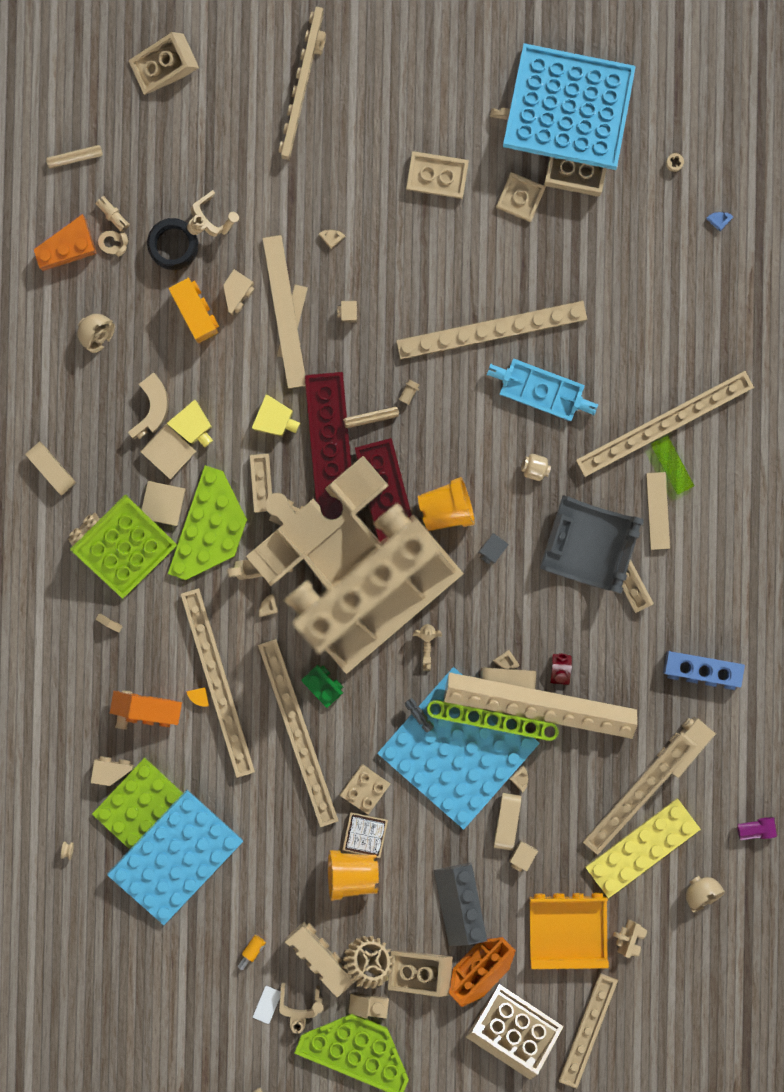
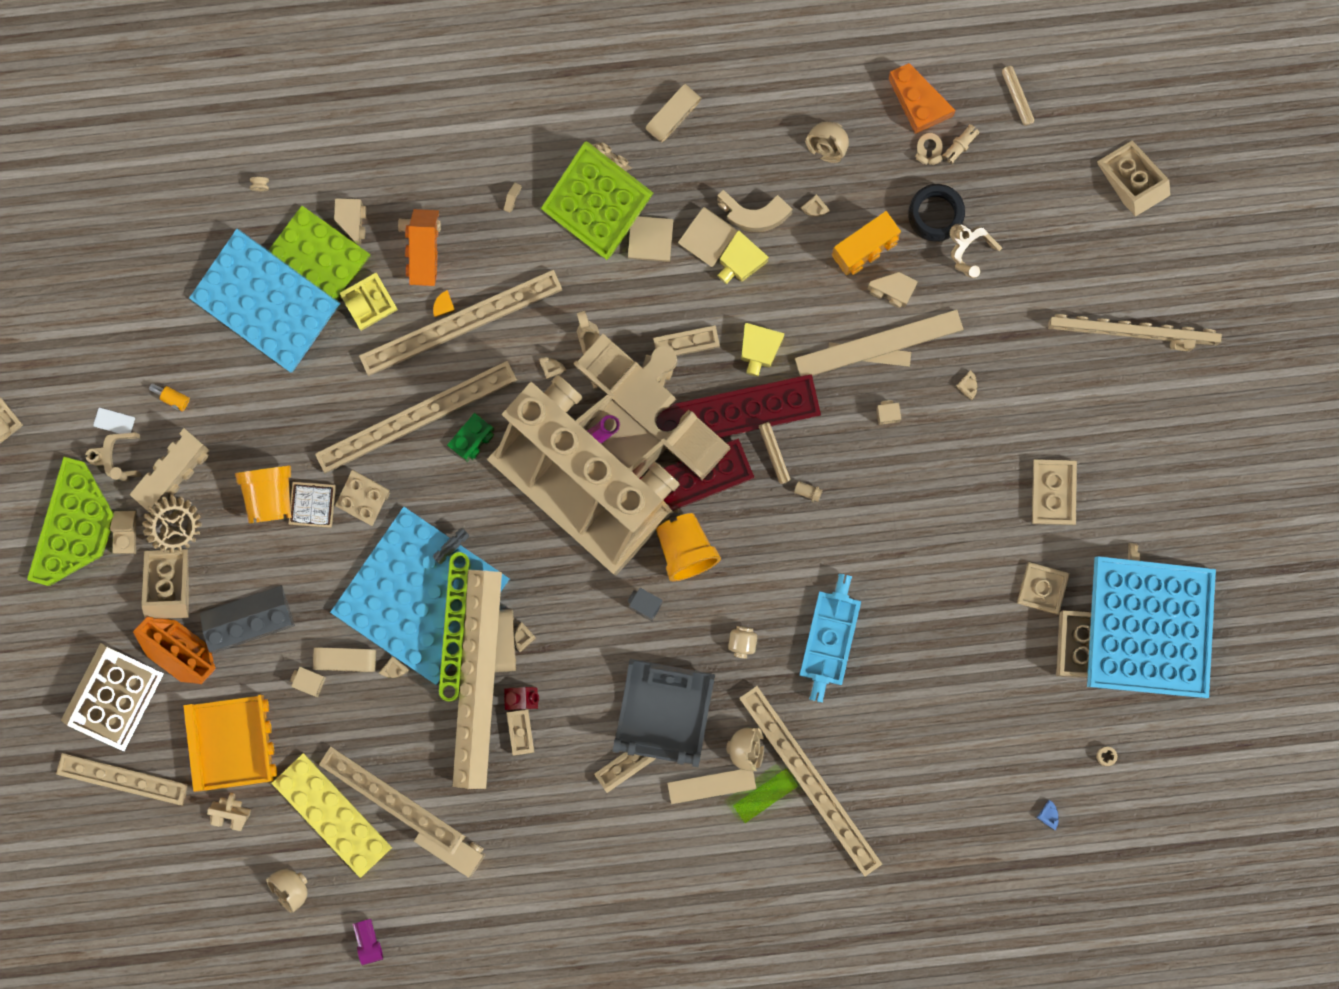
camera: 85 degrees right, 5 degrees down
lime plate [168,465,247,580] -> none
tan plate [396,301,587,360] -> none
tan piece [413,624,442,671] -> none
medium blue brick [663,651,745,690] -> none
none -> light yellow plate [339,273,398,331]
none -> tan plate [507,709,535,756]
none -> magenta piece [587,415,621,444]
none -> tan cylinder [726,727,764,771]
none -> tan tile [800,194,830,217]

